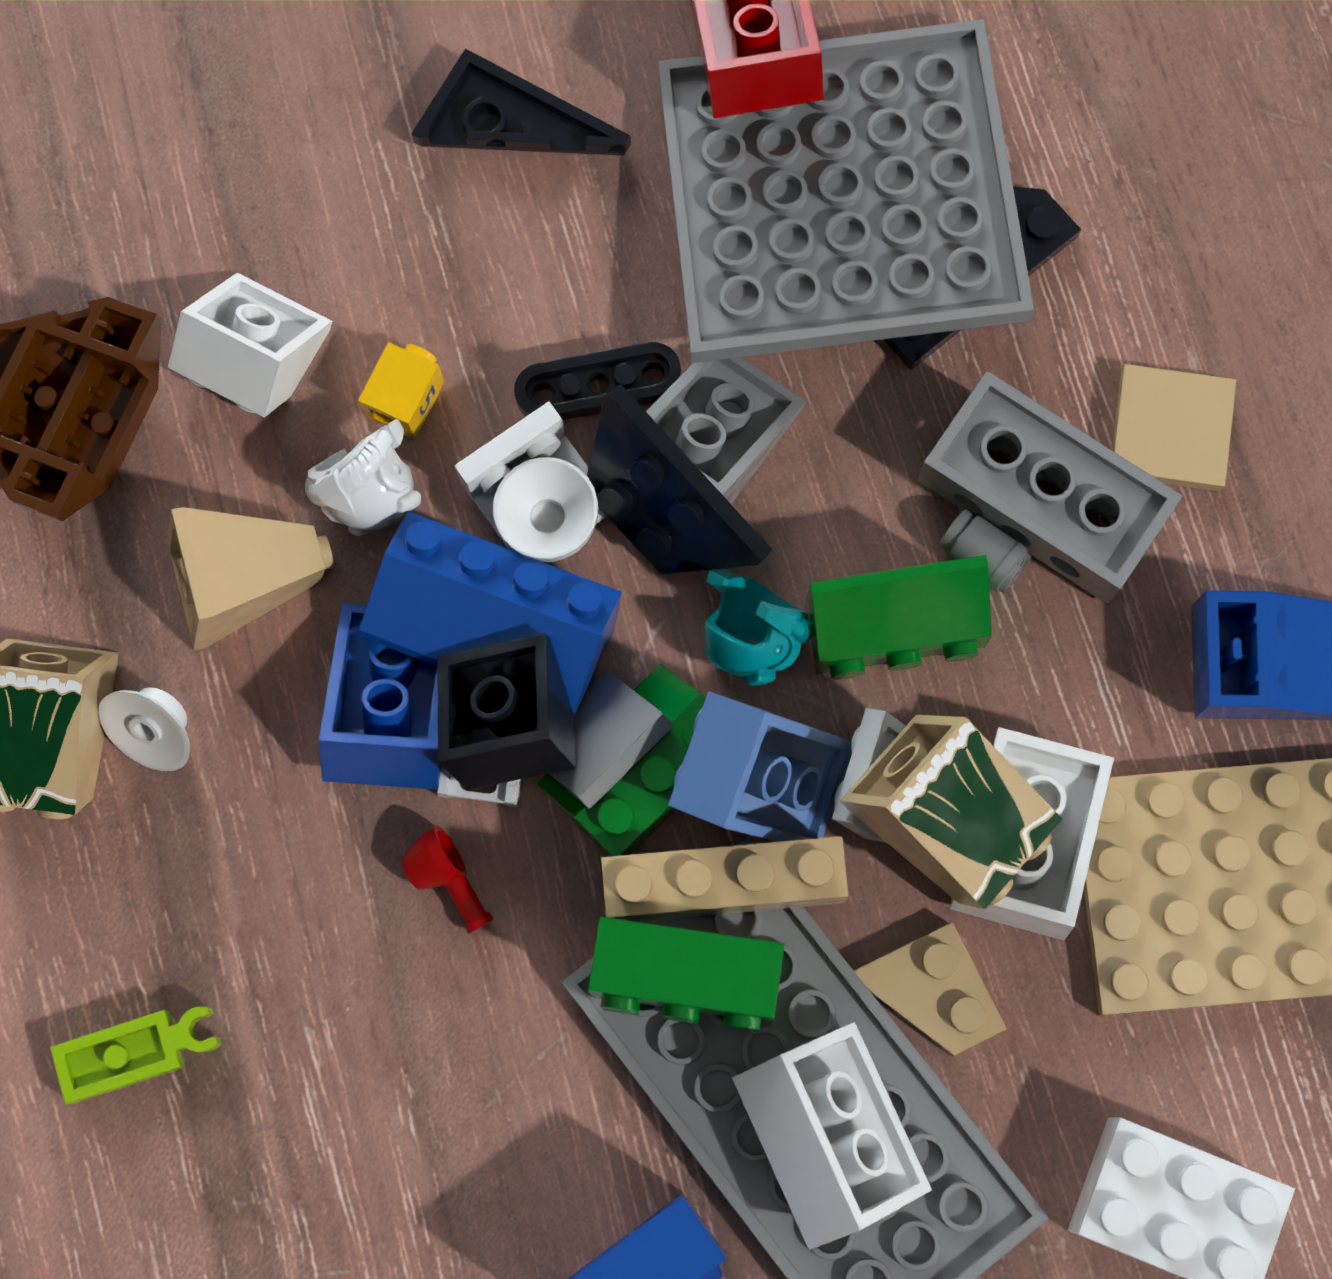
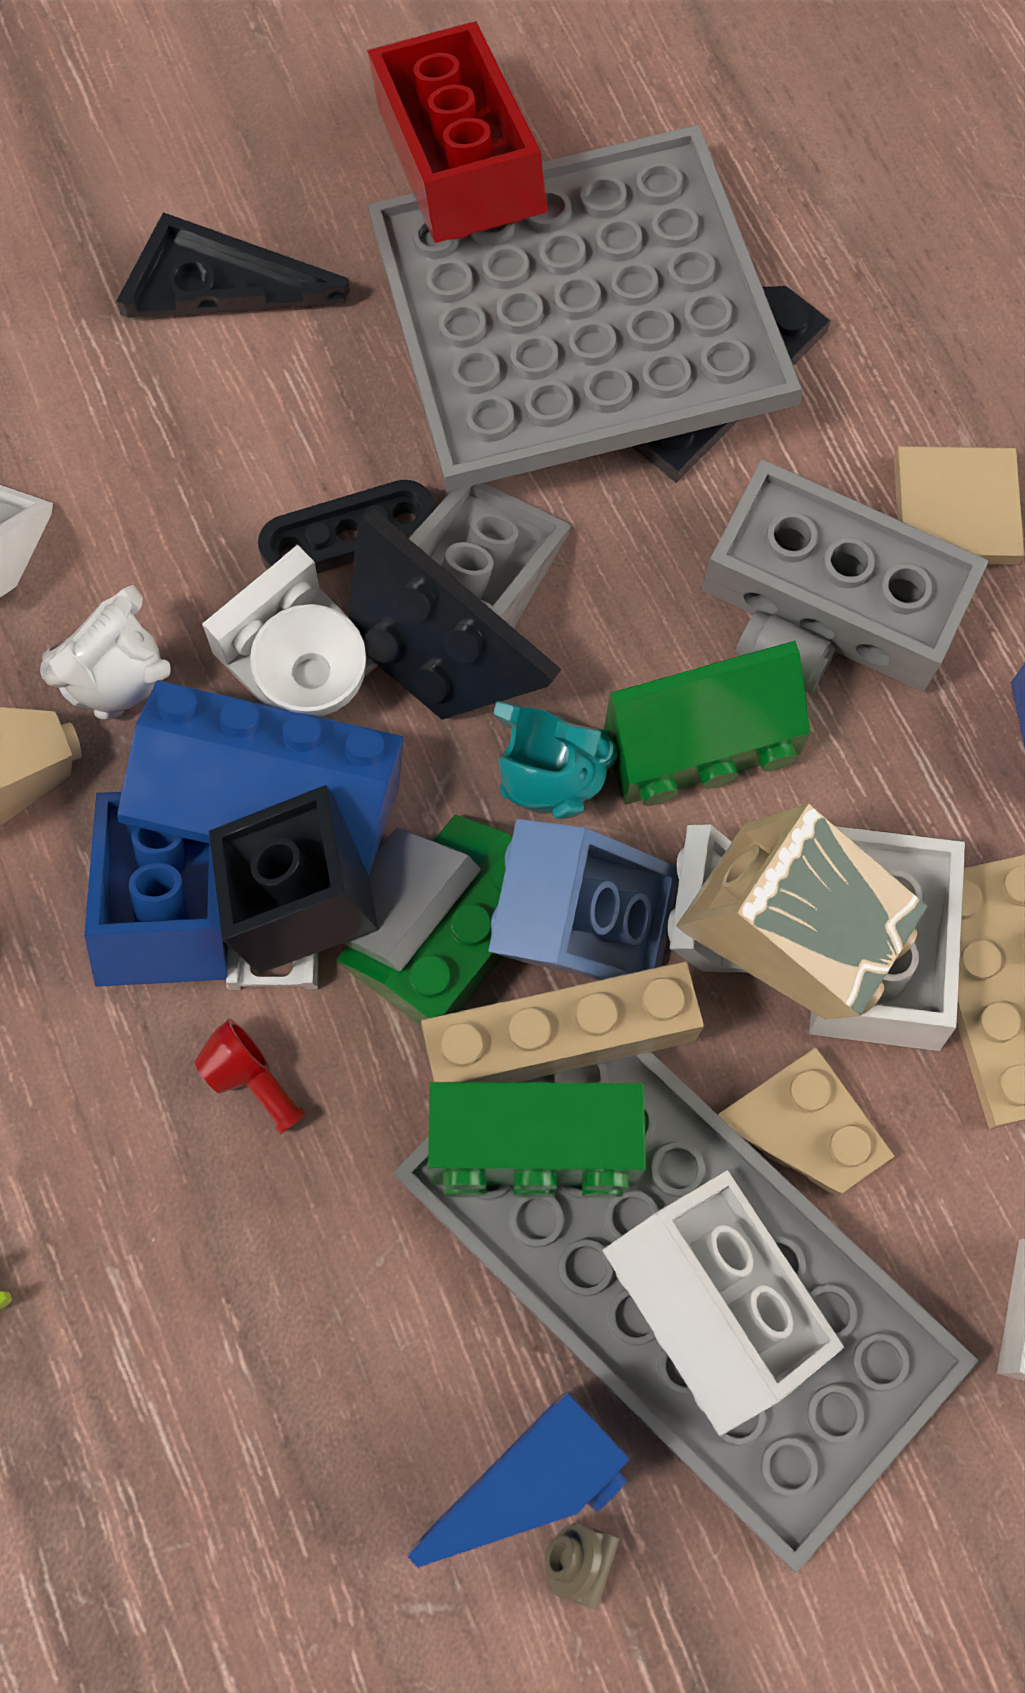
camera: 15 degrees left, 5 degrees down
yellow brick [358,342,445,440] -> none

